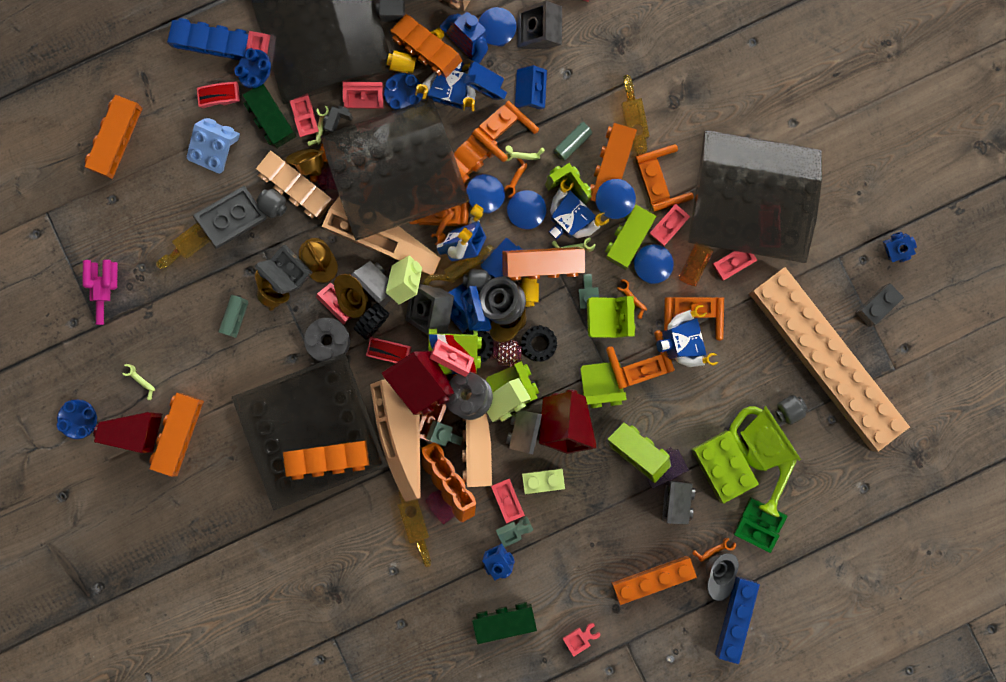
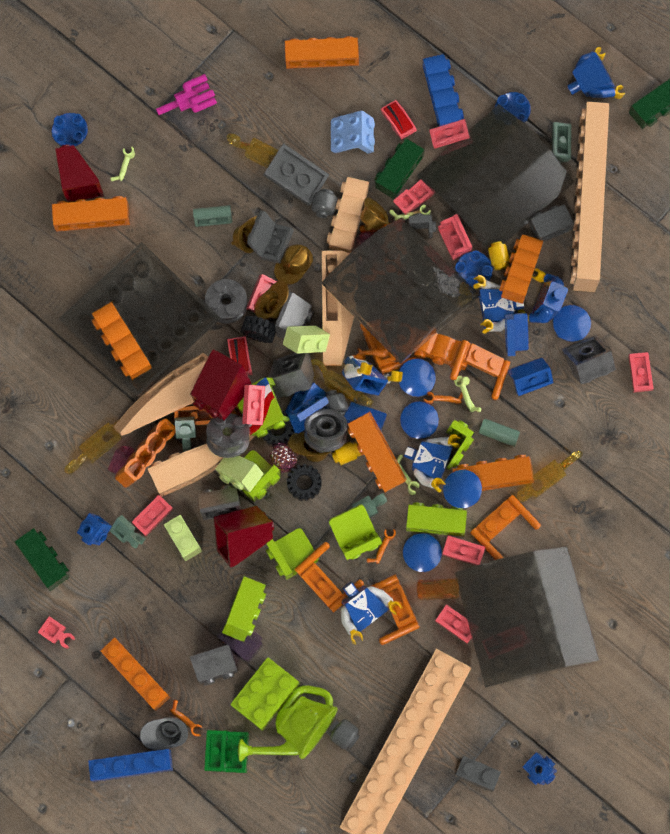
camera: 65 degrees right, 10 degrees down
blue dish [234,48,271,88] -> none

